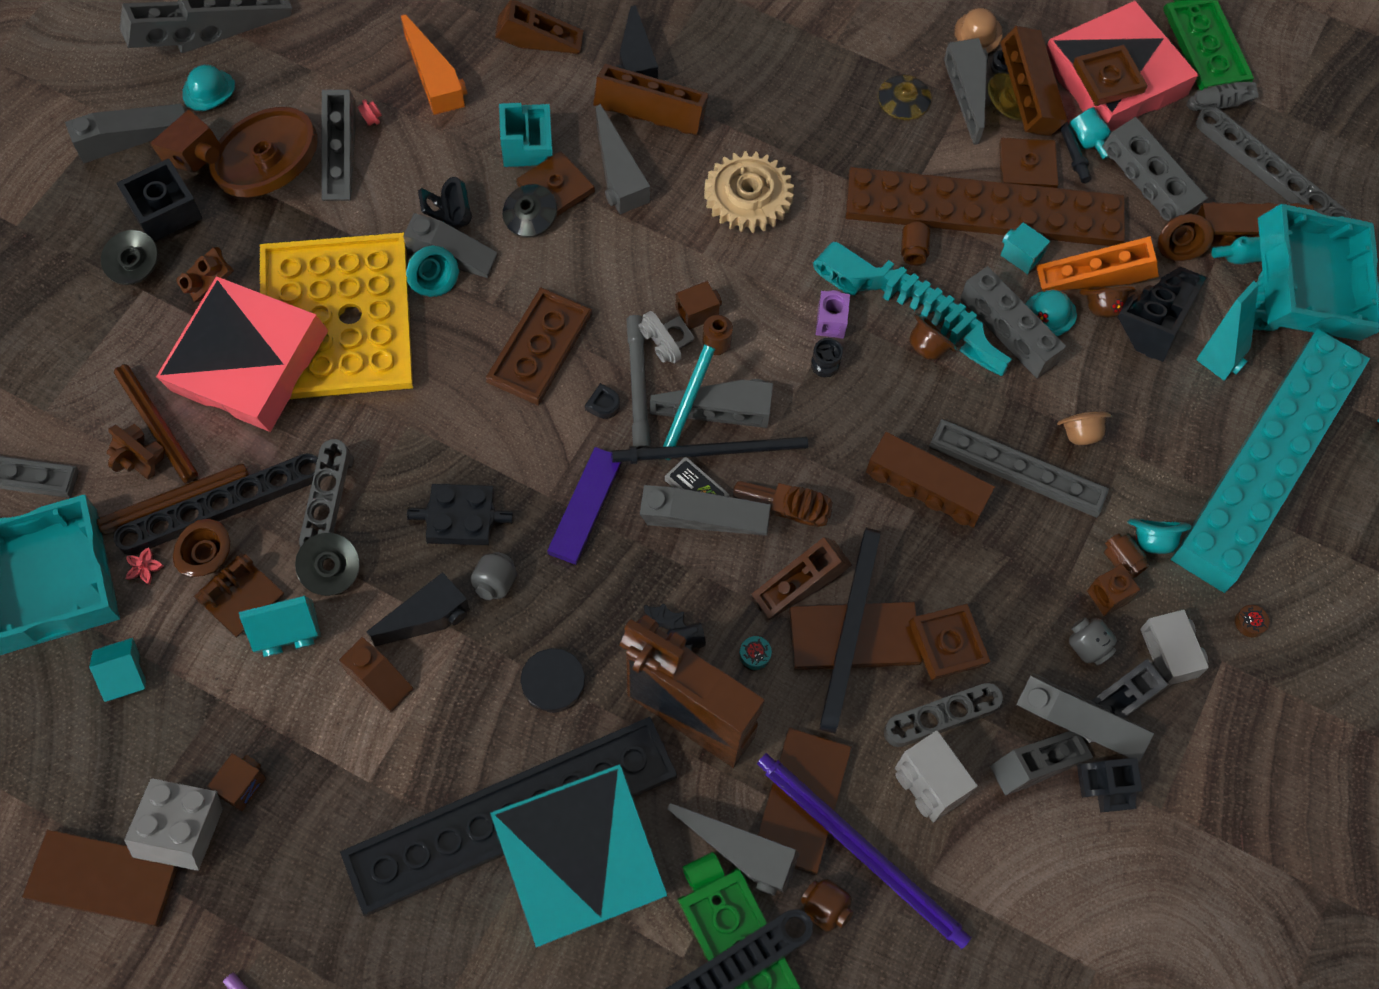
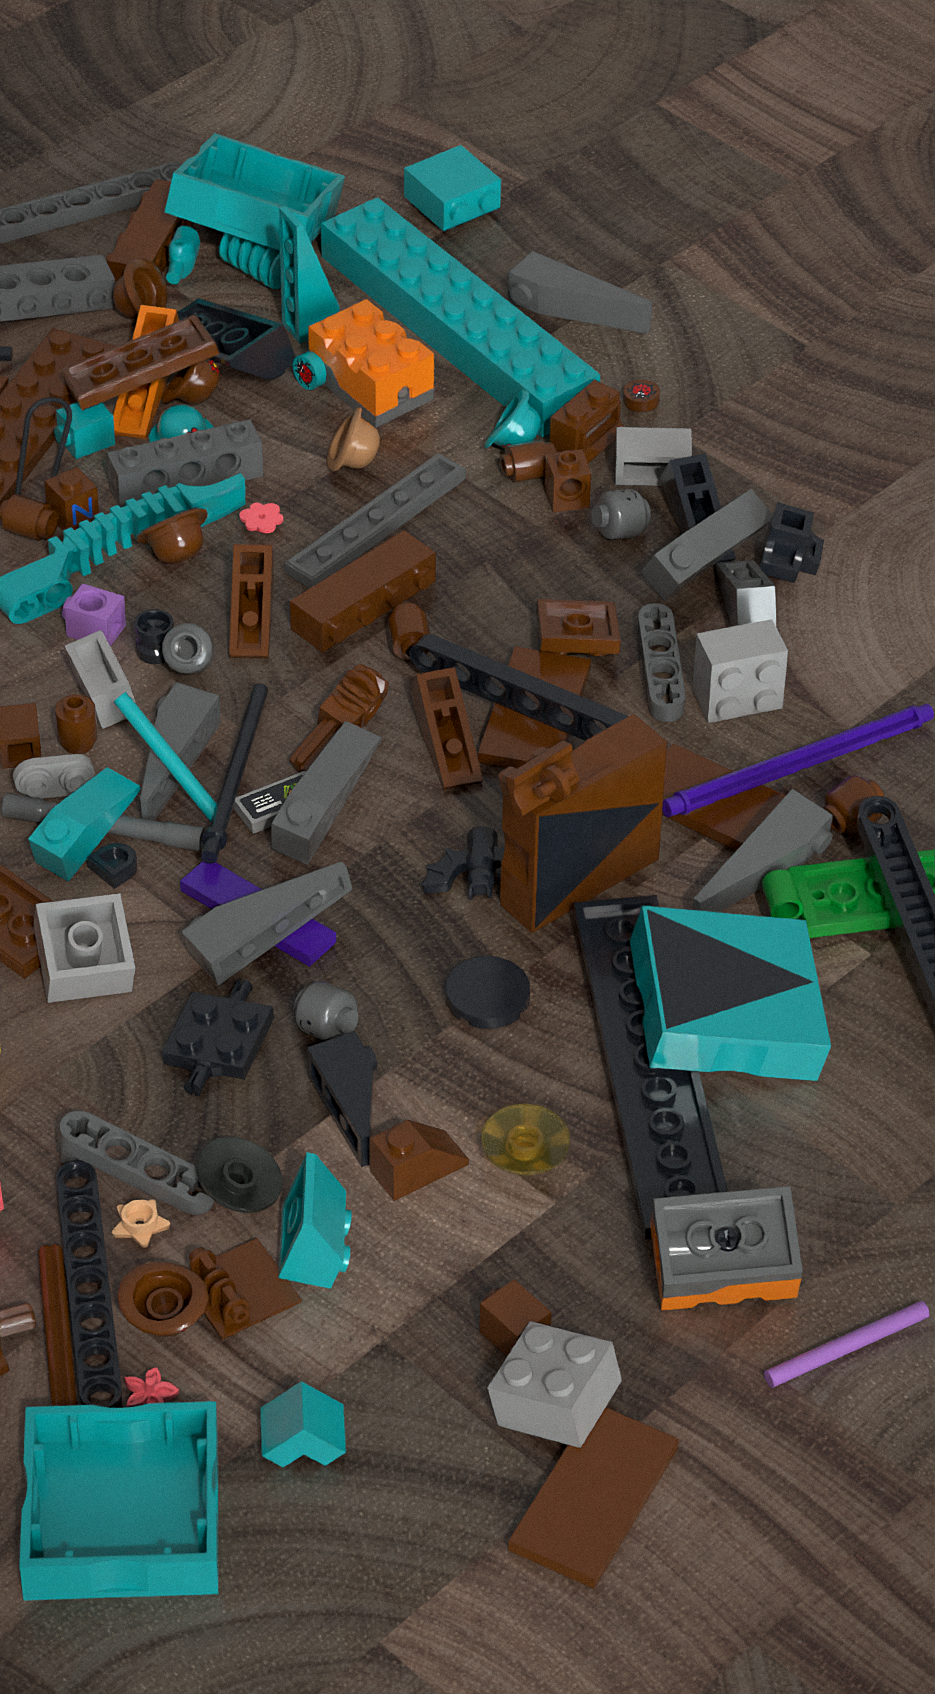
camera: 70 degrees left, 20 degrees down
none -> black piece [15,397,72,503]
none -> teal slope [28,767,141,882]
none -> light grey brick [34,893,135,1003]
none -> reddish brown brick [44,467,99,531]
none -> reddish brown tile [61,315,219,410]
none -> light grey brick [65,630,136,729]
none -> light nougat plate [112,1199,170,1248]
none -> dark grey head [162,623,215,675]
none -> dark grey slope [181,861,353,986]
none -> reddish brown slope [229,544,274,659]
none -> coral plant [239,503,283,533]
none -> teal tile [293,351,327,390]
none -> orange piece [308,299,434,428]
none -> reddish brown brick [388,603,430,661]
none -> clear yellow dish [481,1104,570,1175]
none -> dark grey slope [508,251,653,334]
none -> reddish brown window [550,380,624,463]
none -> dark grey piece [650,1186,803,1311]

